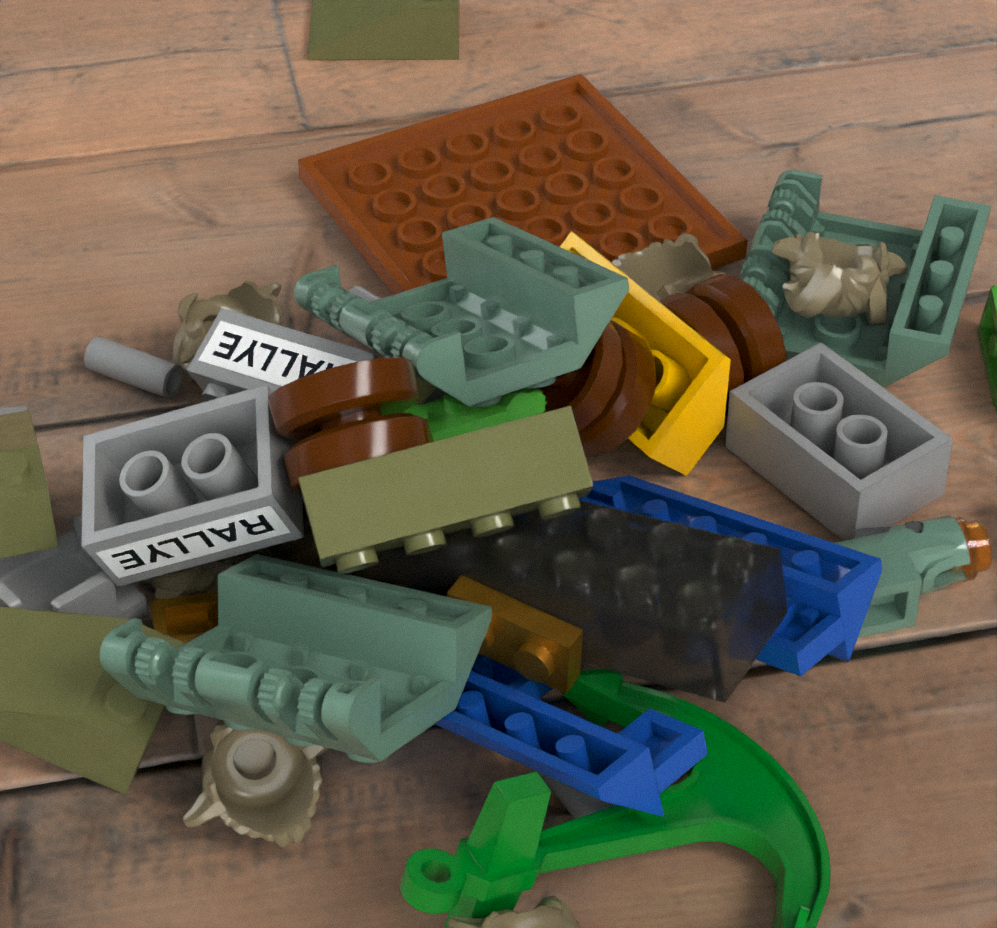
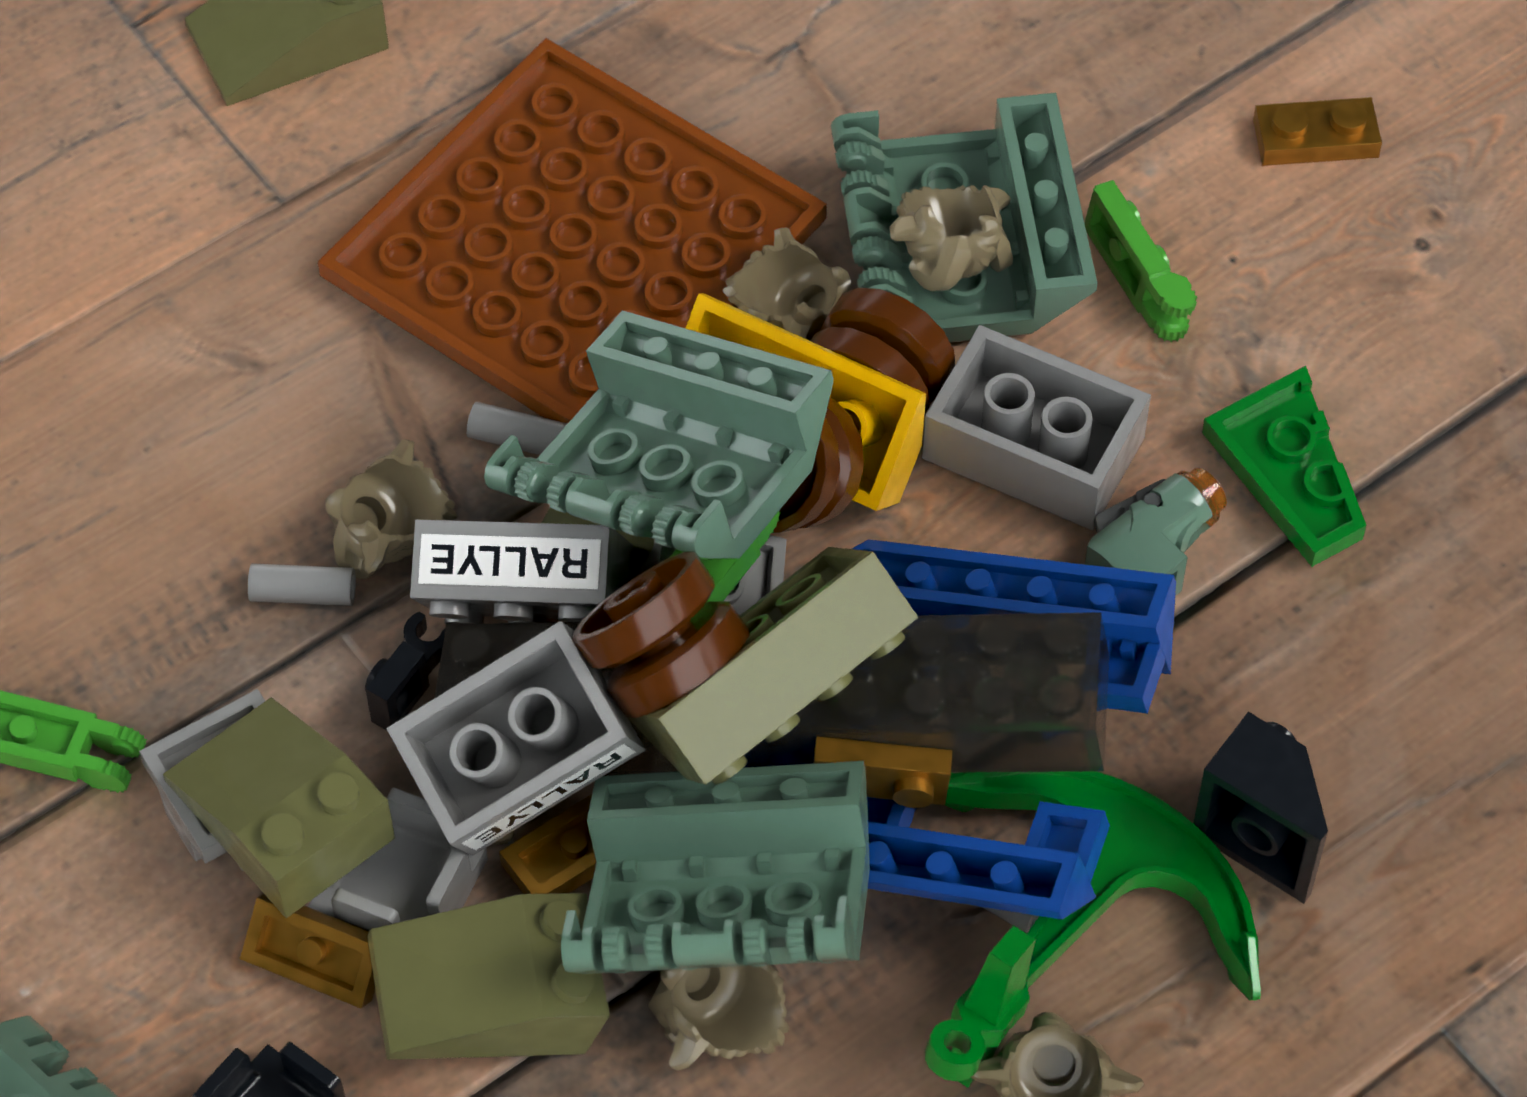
camera: 25 degrees left, 15 degrees up
none -> black slope [1193,711,1328,904]

